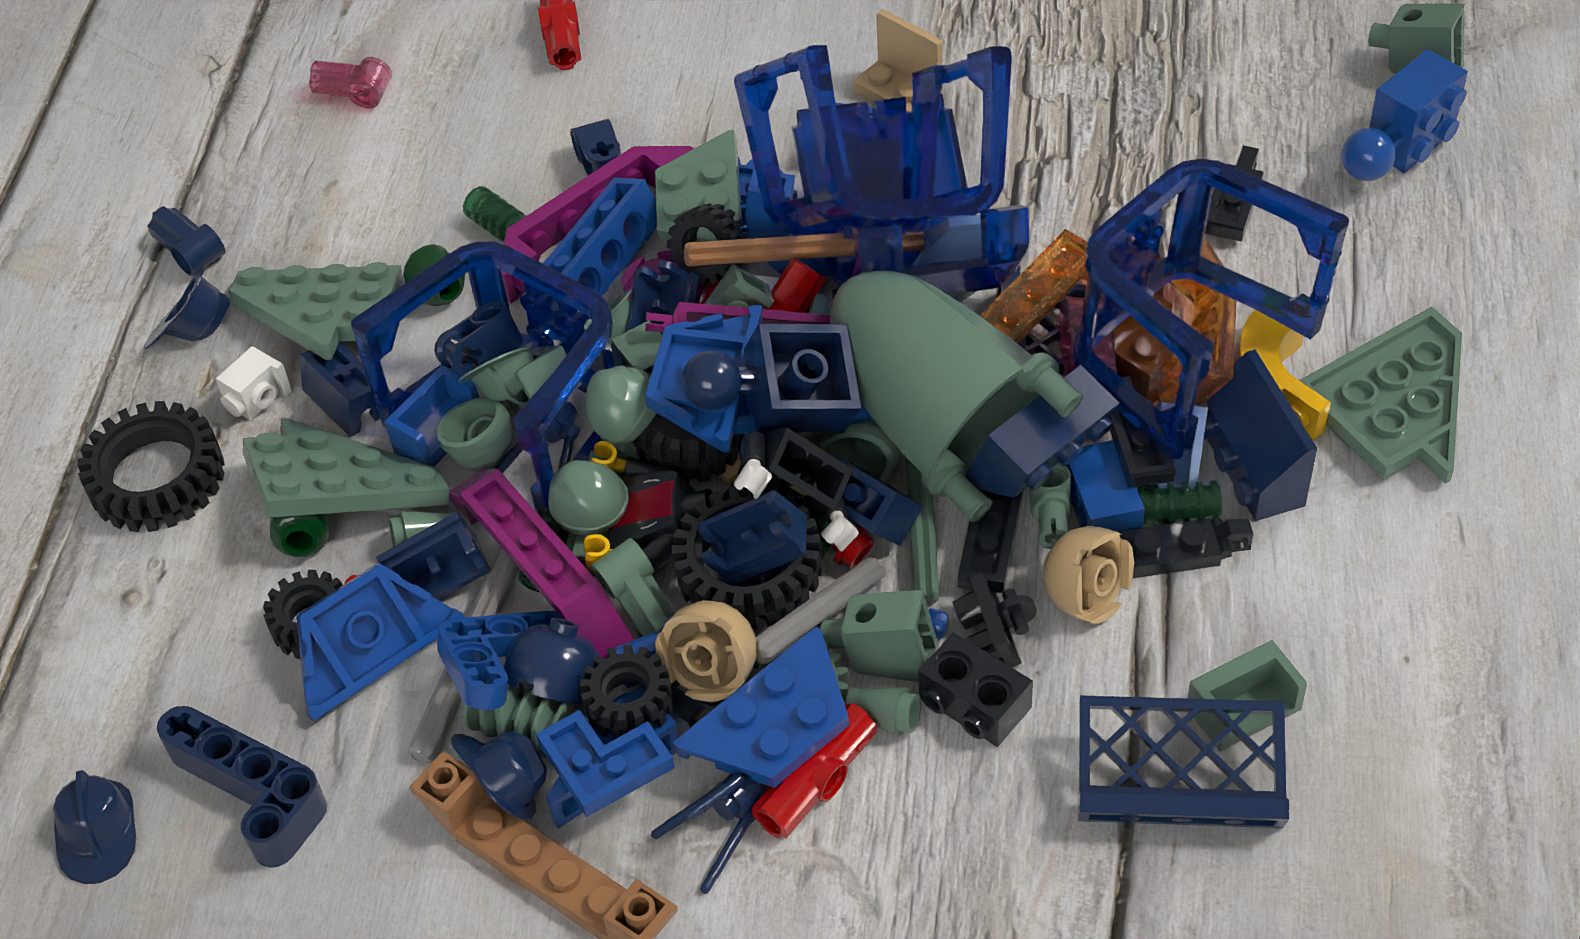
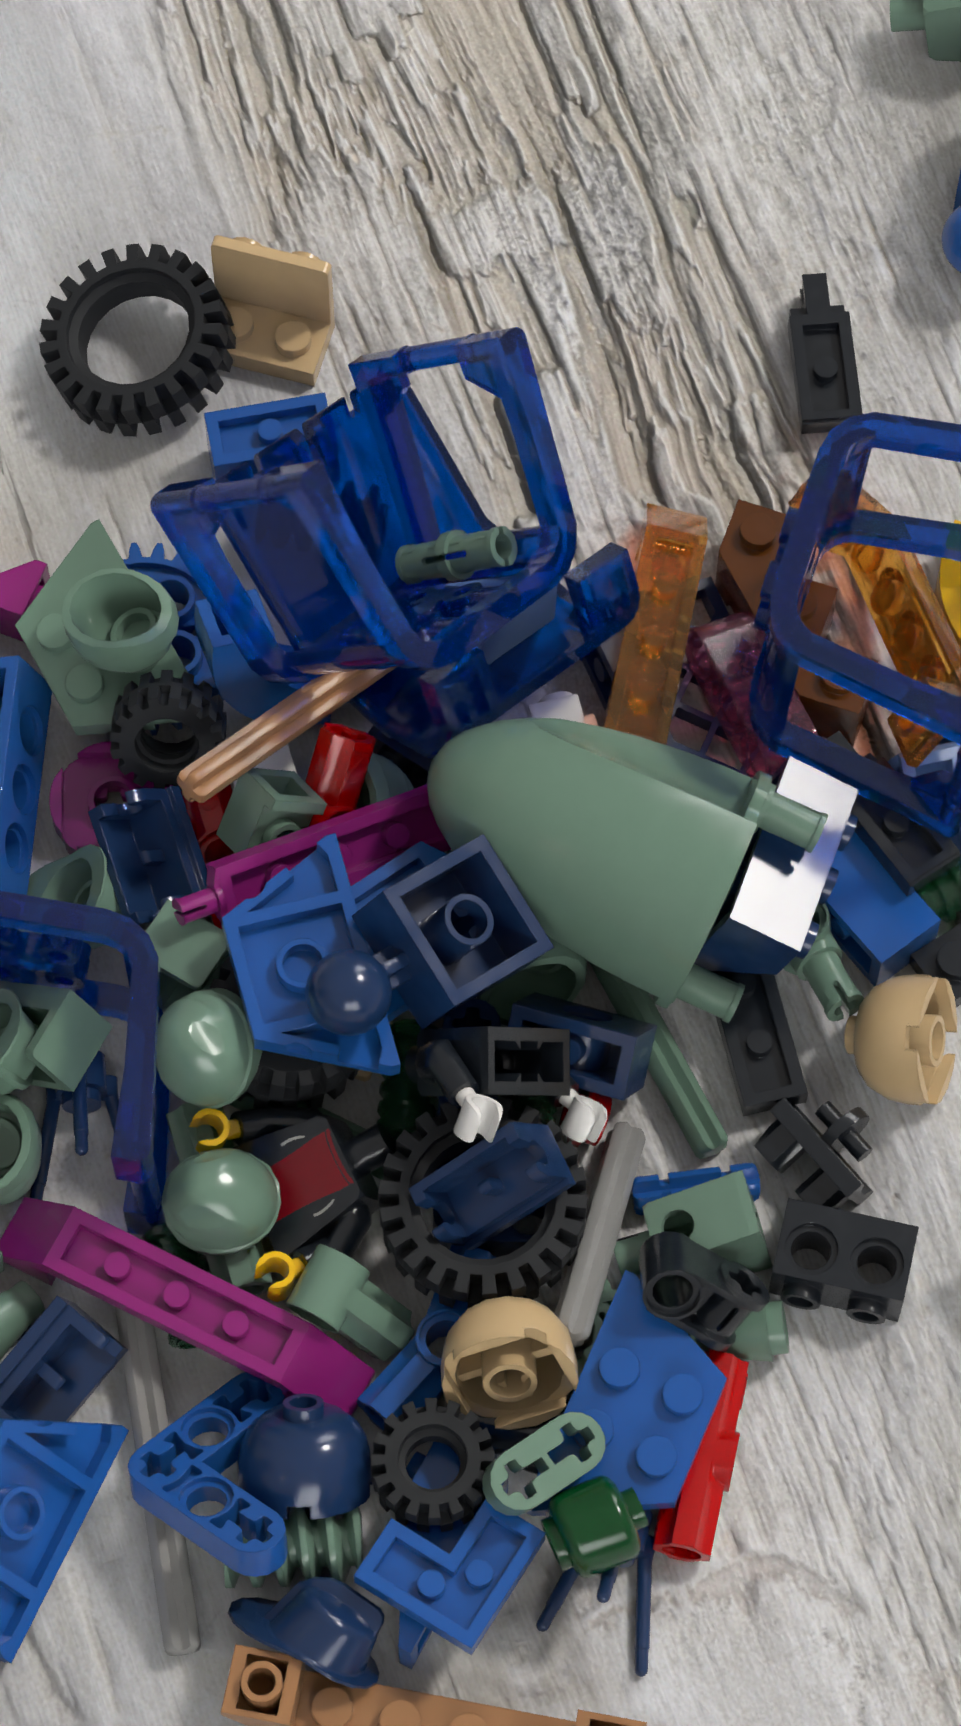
camera: 30 degrees left, 15 degrees up
none -> black tyre [39,243,236,437]
none -> sand green hat [62,568,179,673]
none -> sand green pin [395,526,517,585]
none -> sand green beam [482,1412,605,1516]
none -> dark green head [540,1475,649,1579]
none -> black piece [638,1232,770,1351]

